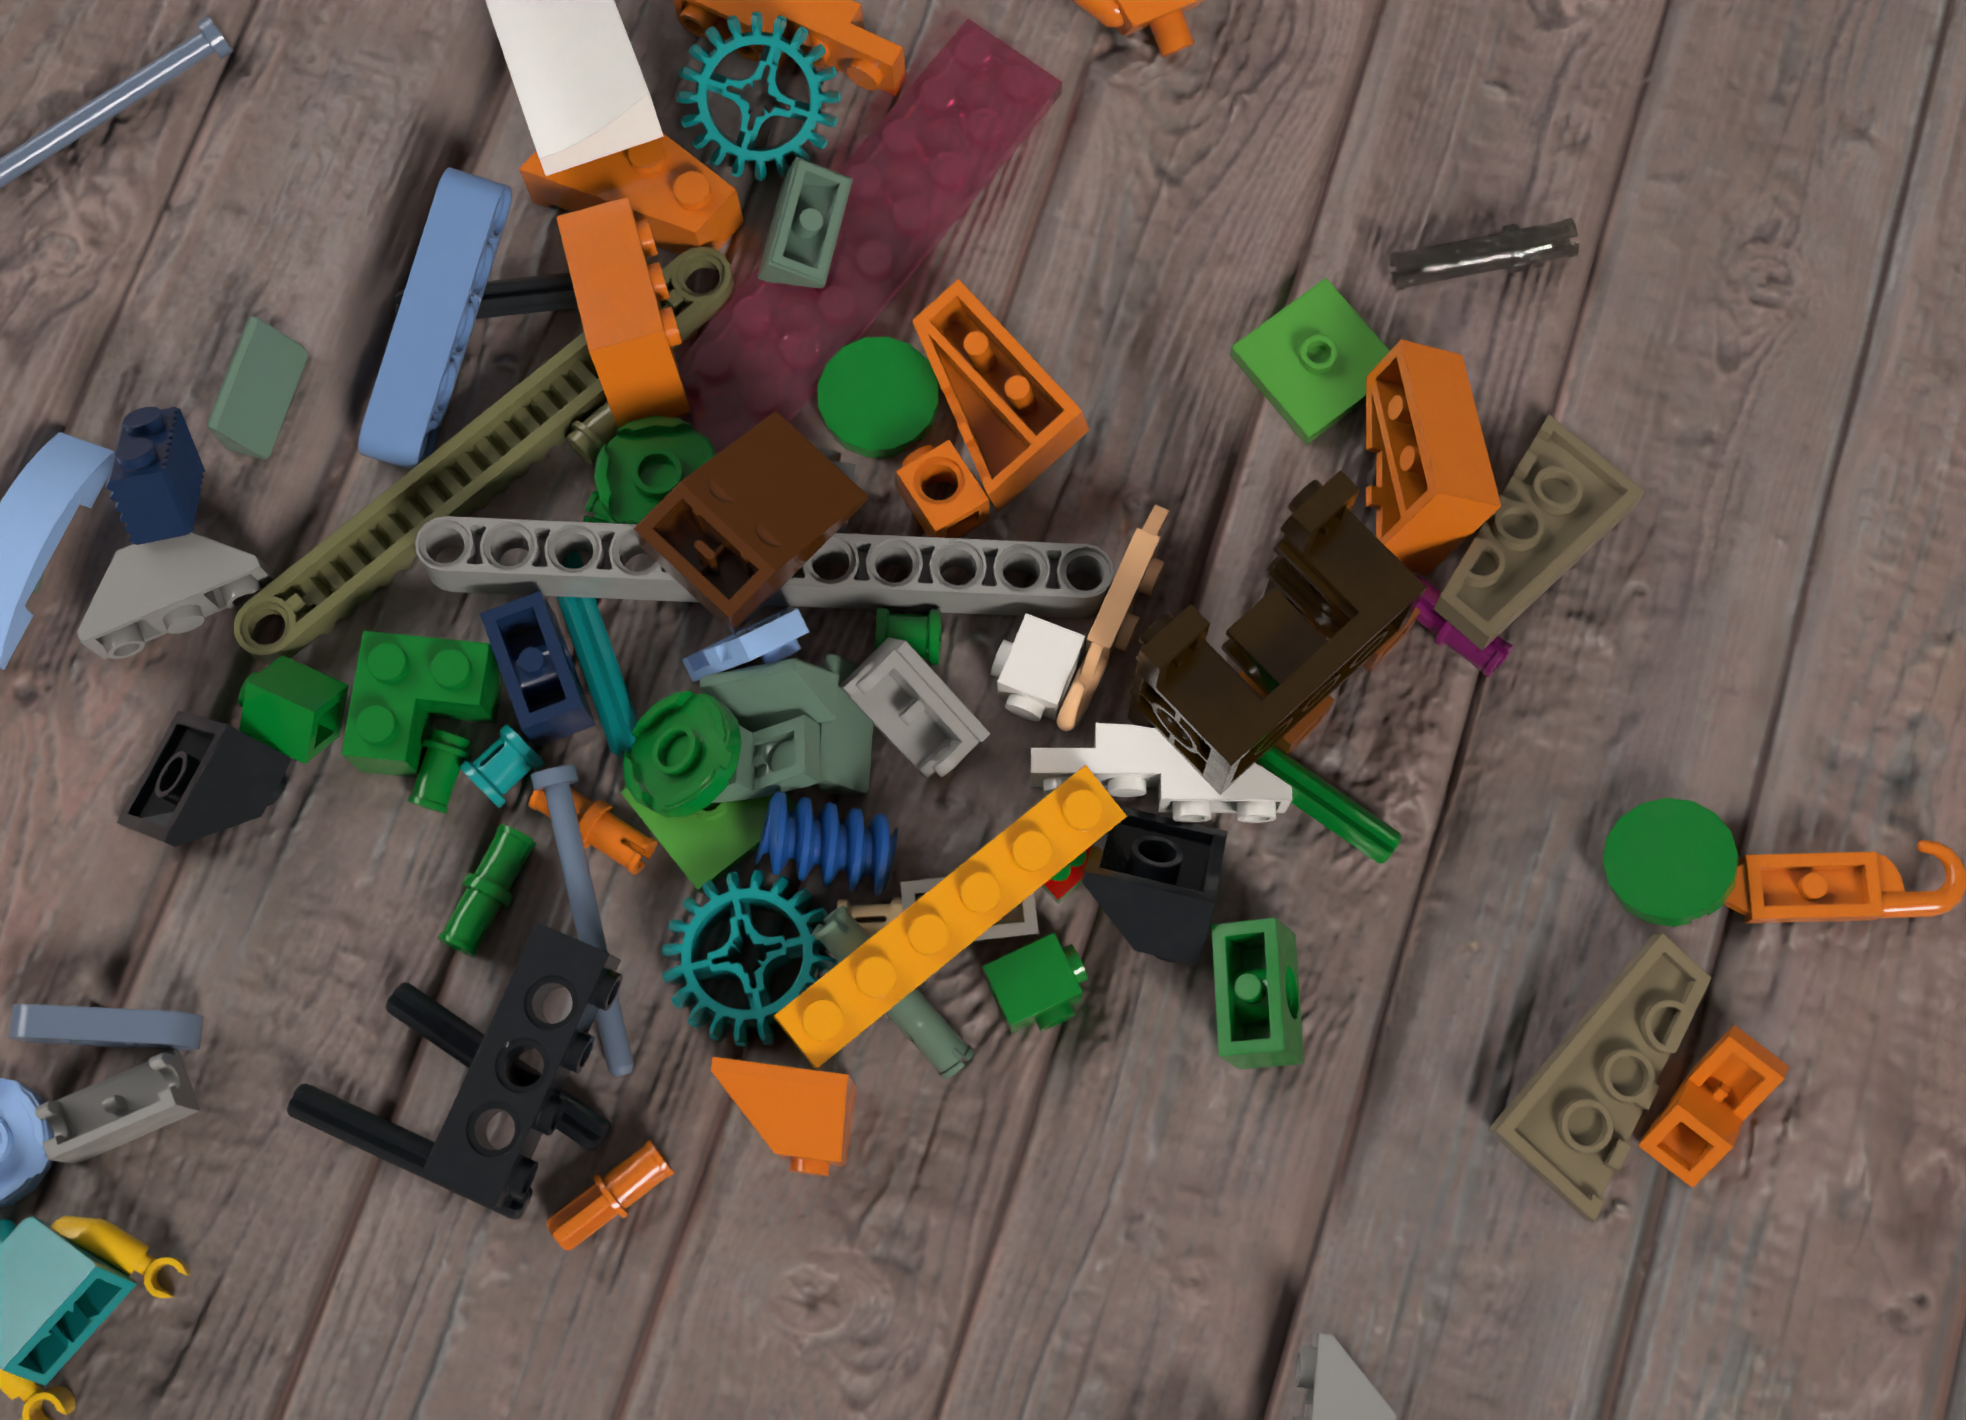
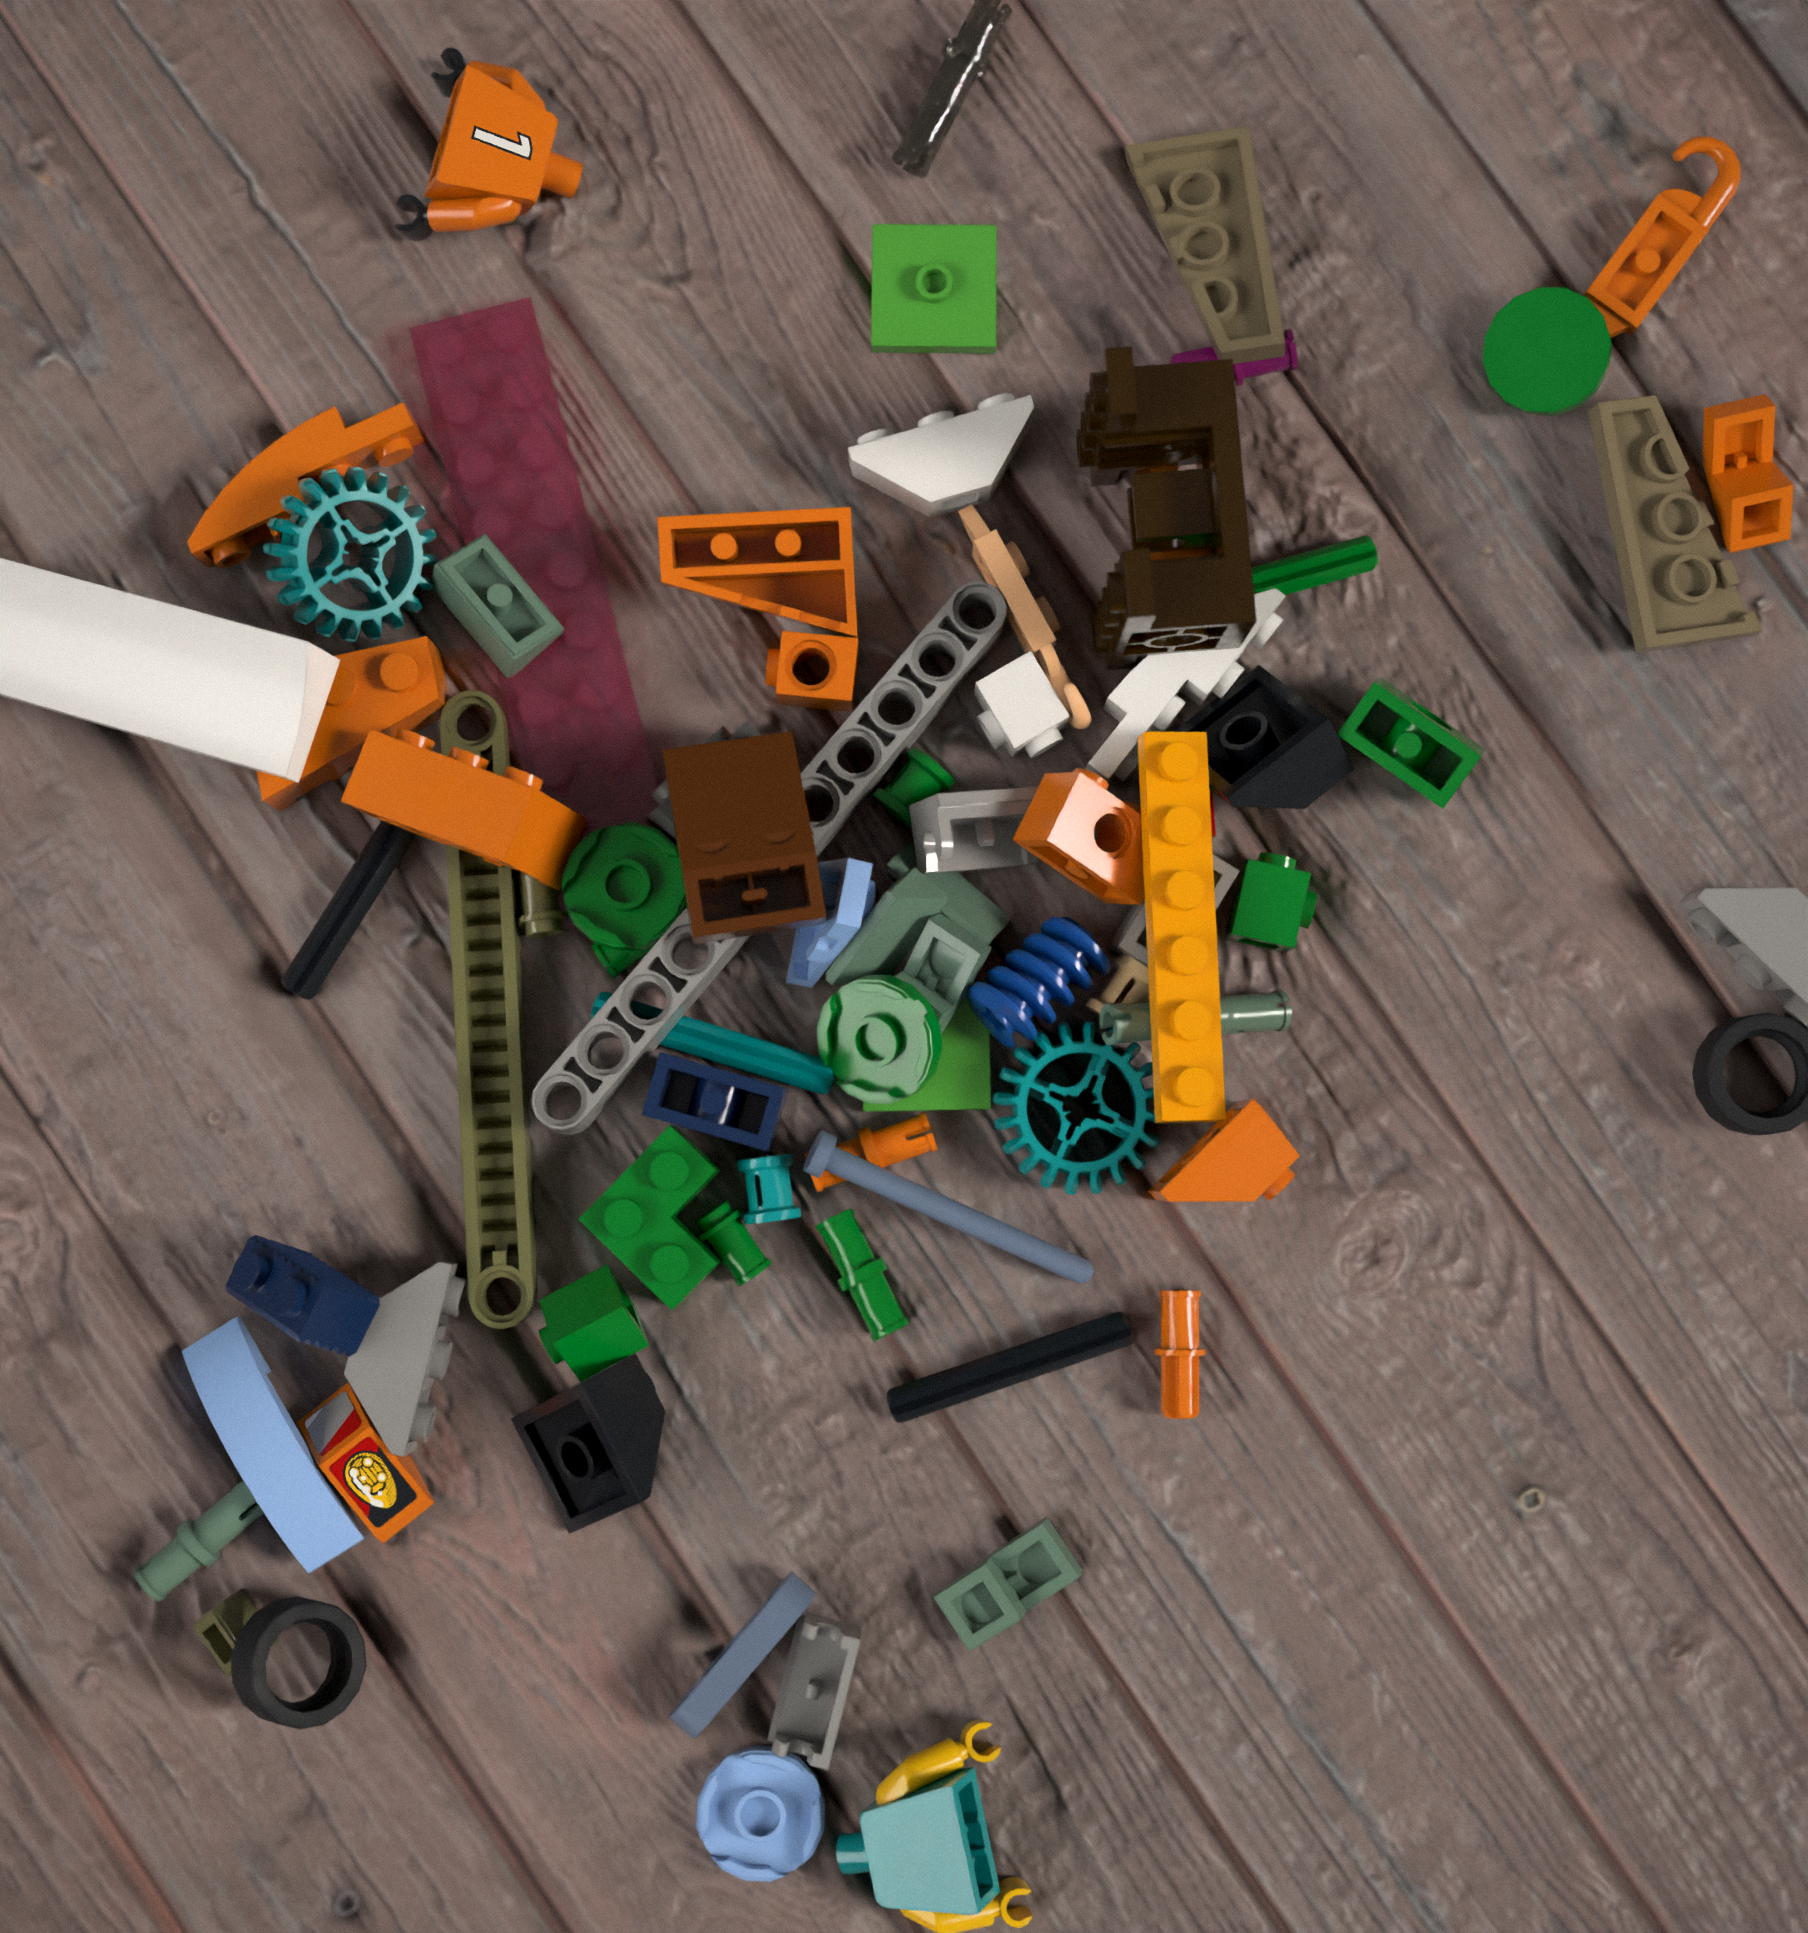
camera: 55 degrees left, 10 degrees up
sand green slope [206,316,308,459] -> none
black axle [287,1084,533,1219] -> none
medium blue beam [358,167,512,470] -> none
black brick [421,922,623,1207] -> none
green tile [818,337,939,458] -> none
orange wedge [1366,339,1501,576] -> none
none -> slope [297,1382,435,1543]
none -> white slope [848,393,1034,518]
none -> sand green slope [934,1517,1083,1652]
none -> orange brick [1012,768,1145,905]

